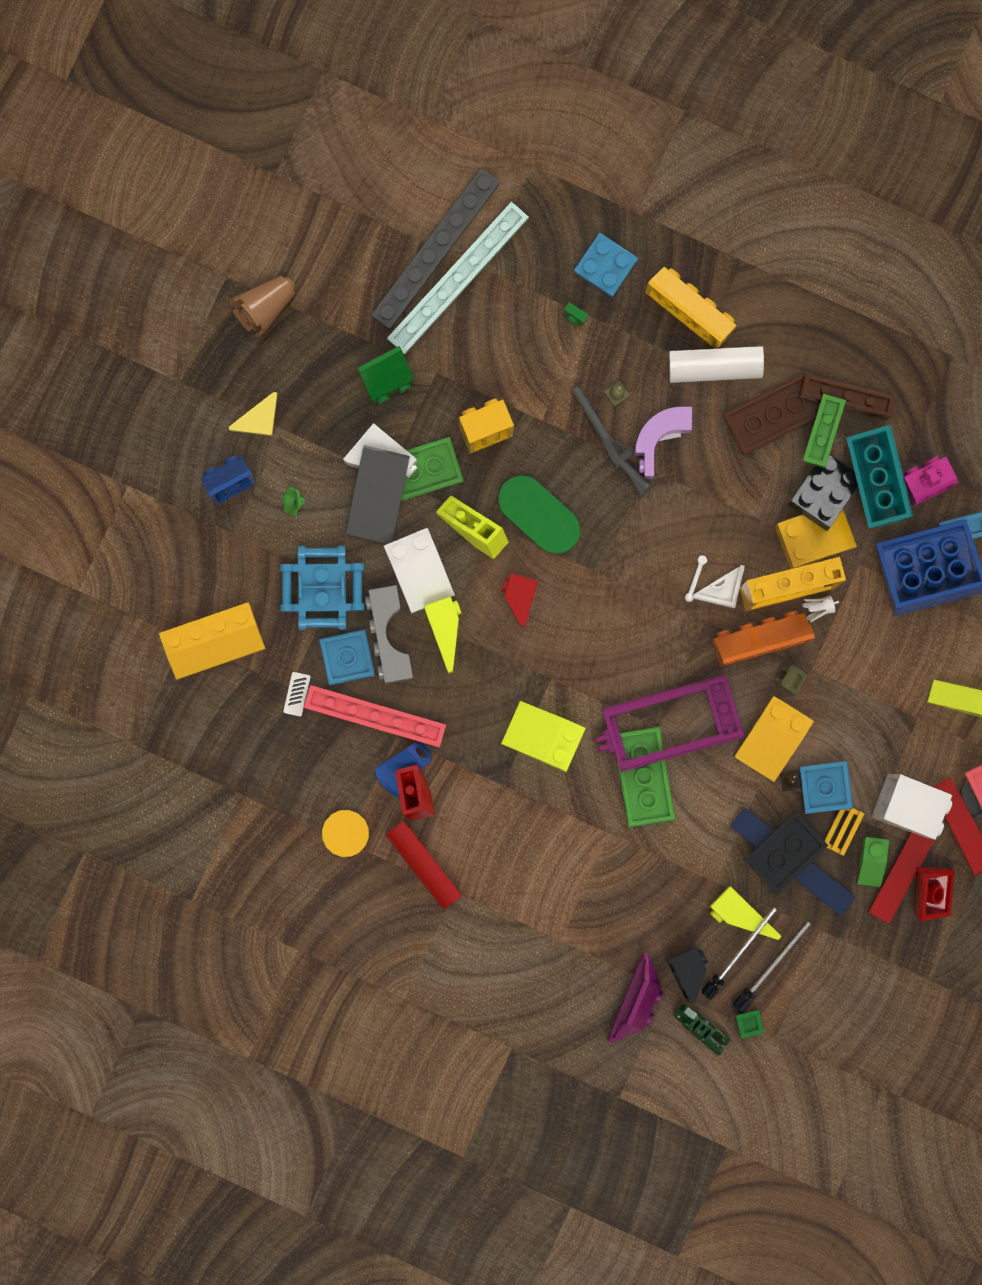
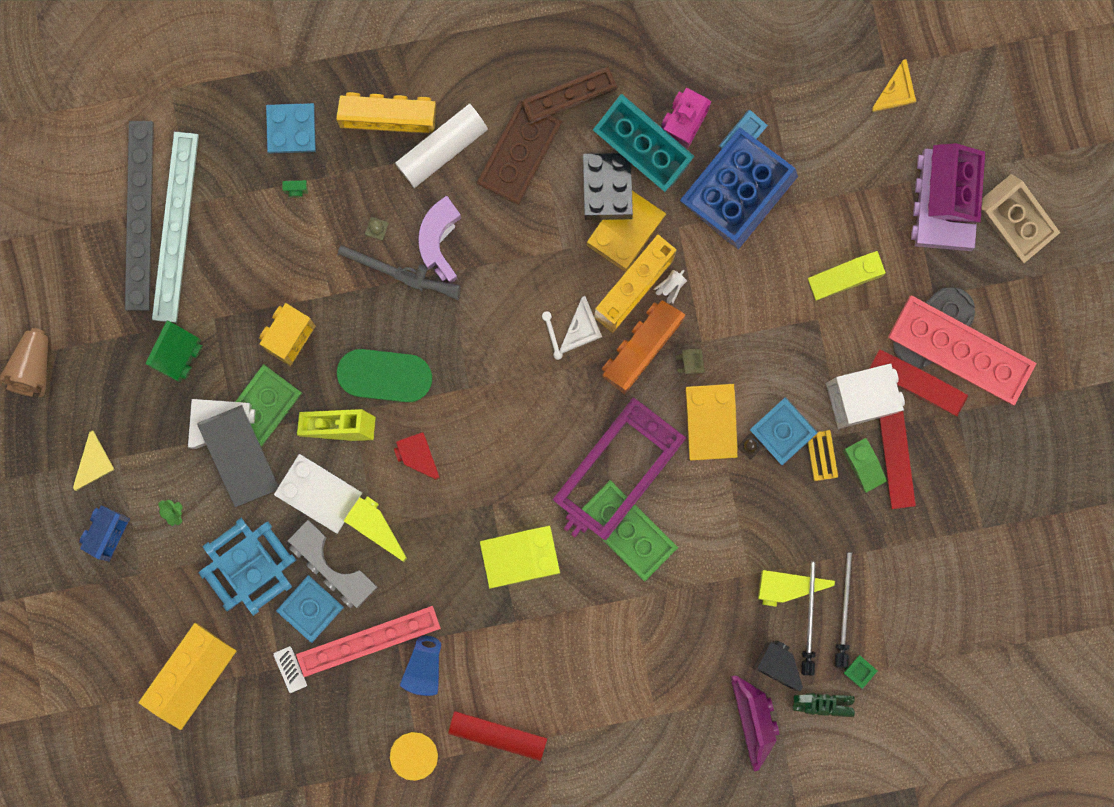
camera: 30 degrees left, 0 degrees up
red slope [395,765,435,821] -> none
dark blue tile [730,808,856,916] -> none
black plate [744,811,828,895] -> none
bright green plate [803,394,846,469] -> none
red slope [914,867,955,922] -> none

